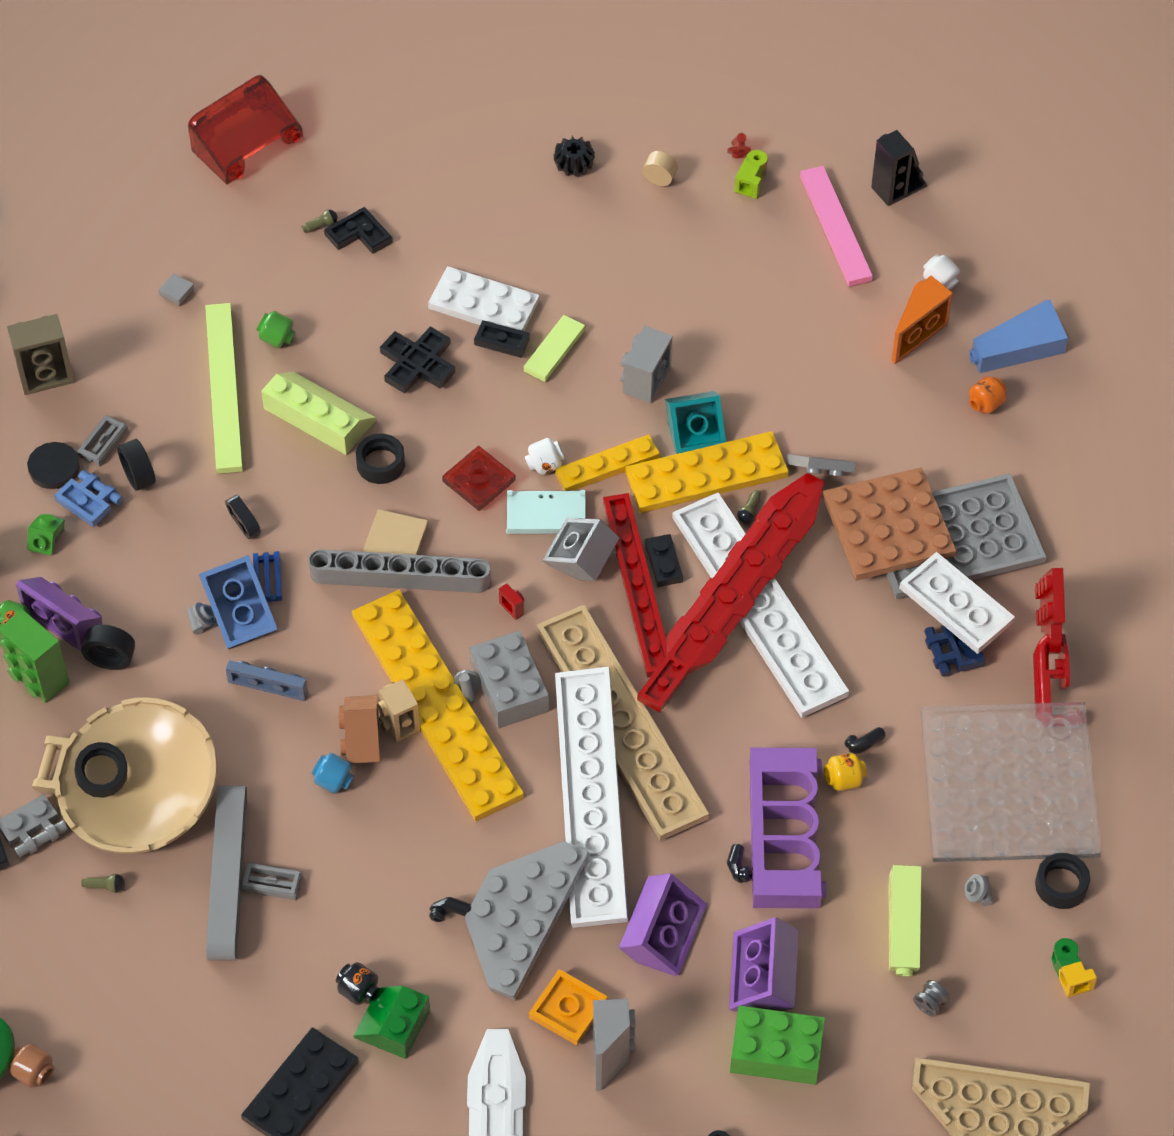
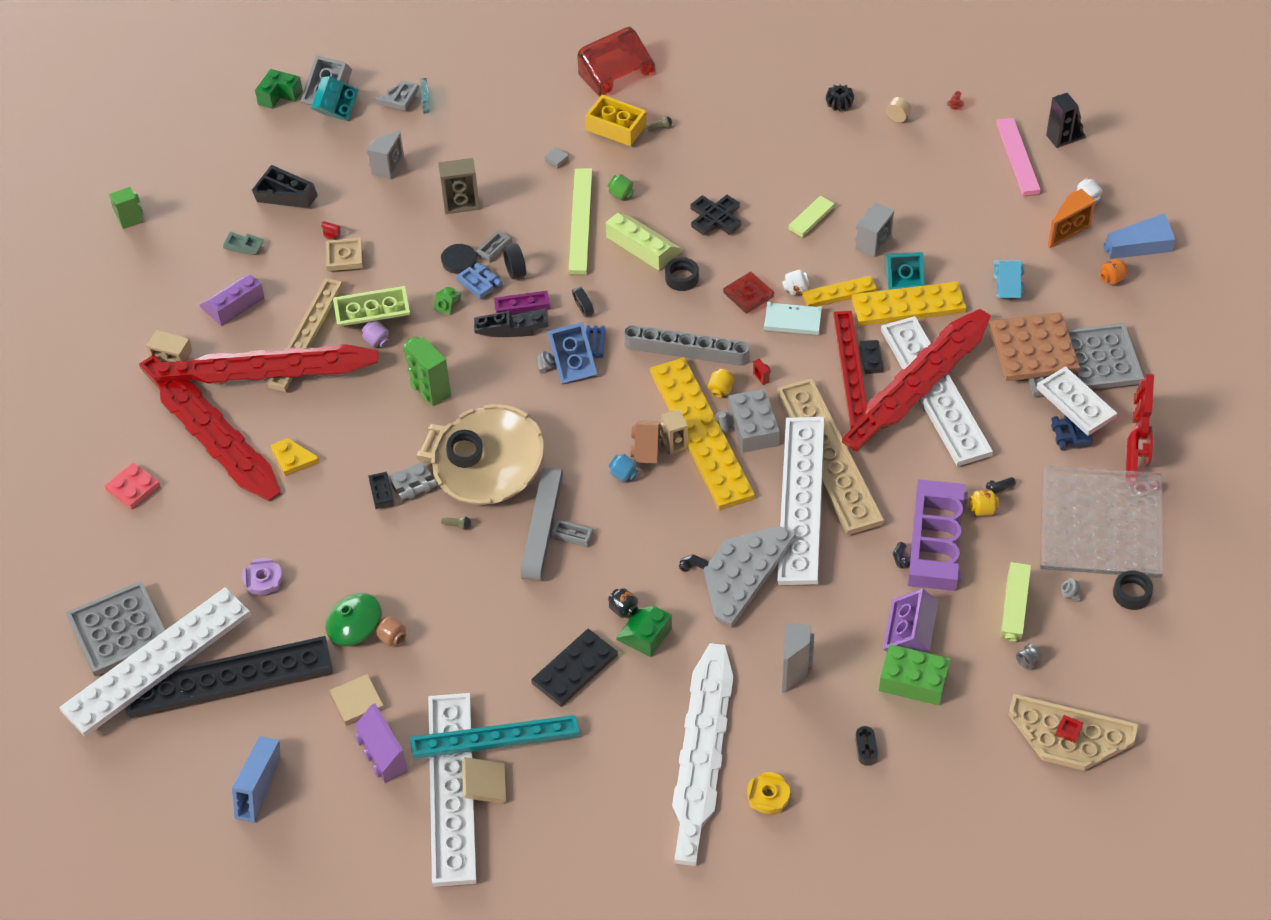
camera: 10 degrees right, 5 degrees down
medium lavender slope [16,577,103,651] -> none
black tyre [81,625,135,670] -> none
sand blue plate [226,660,308,701] -> none
black tile [324,206,393,254] -> none
tan tile [363,509,428,555] -> none
white plate [428,266,539,331] -> none
black plate [474,320,530,358] -> none
light orange plate [528,969,608,1046] -> none
light grey slope [542,518,619,581] -> none
medium lavender slope [619,873,707,976] -> none
lime leg [734,150,768,199] -> none
olive piece [737,490,761,524] -> none
light grey wing [787,454,856,476] -> none
leg [1051,938,1097,998] -> none
none -> black slope [474,309,548,337]
none -> magenta plate [494,290,550,314]
none -> yellow brick [585,95,647,147]
none -> yellow head [708,369,735,398]
none -> medium azure brick [994,260,1024,298]
none -> red plate [1055,715,1084,743]

